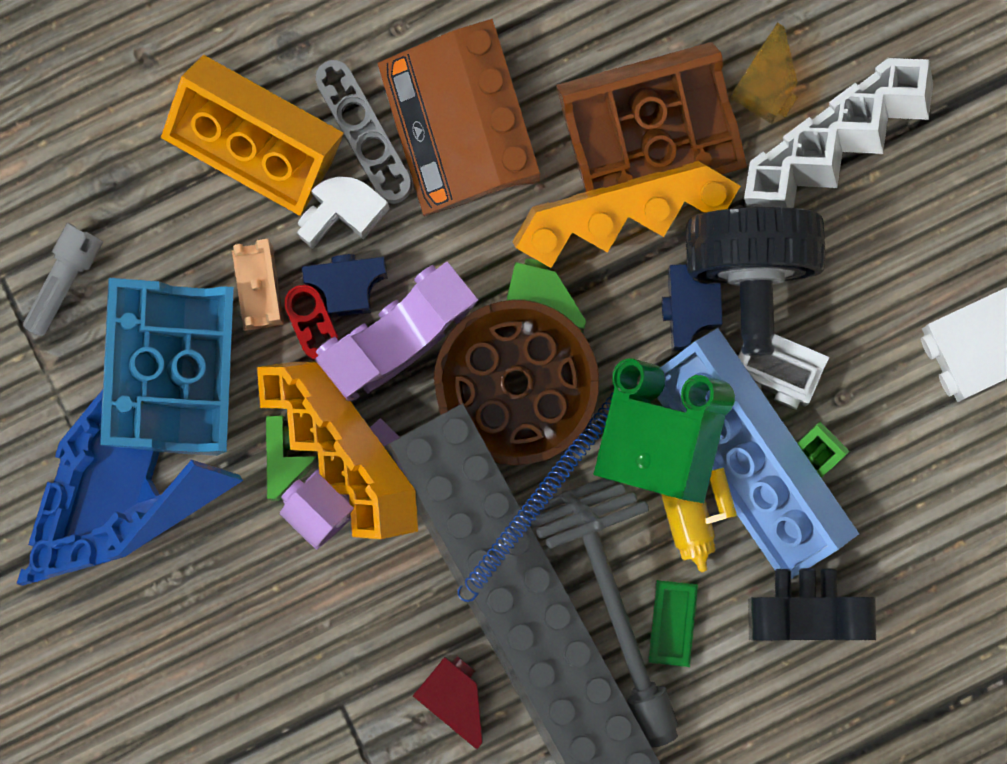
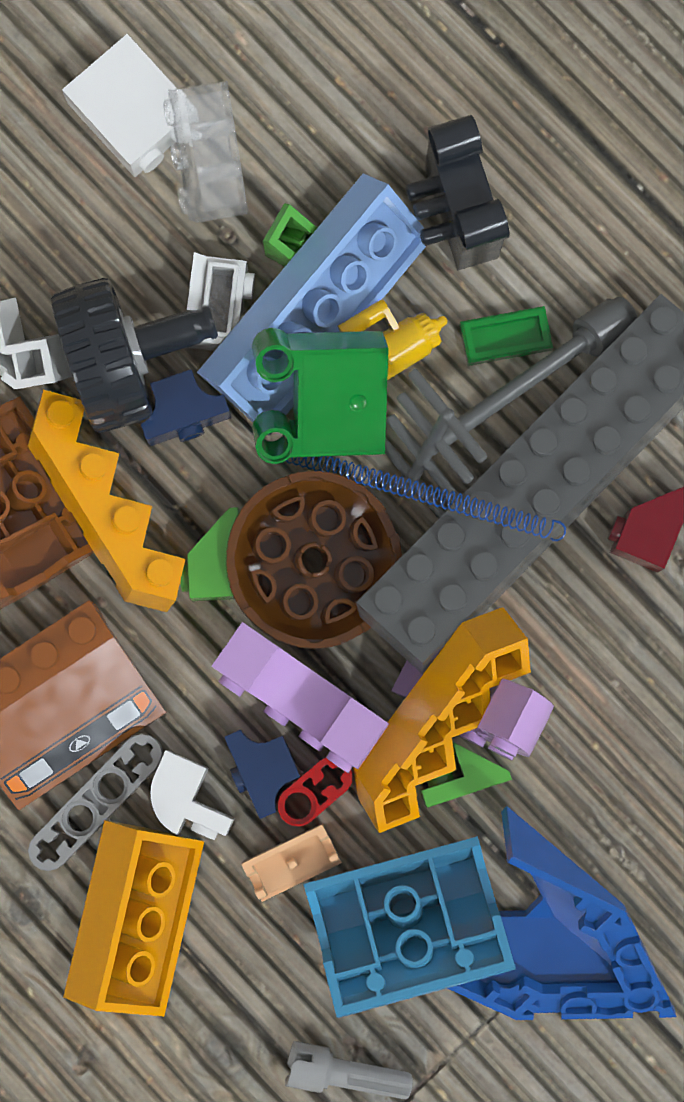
camera: 115 degrees left, 0 degrees up
none -> clear brick [163,81,248,223]

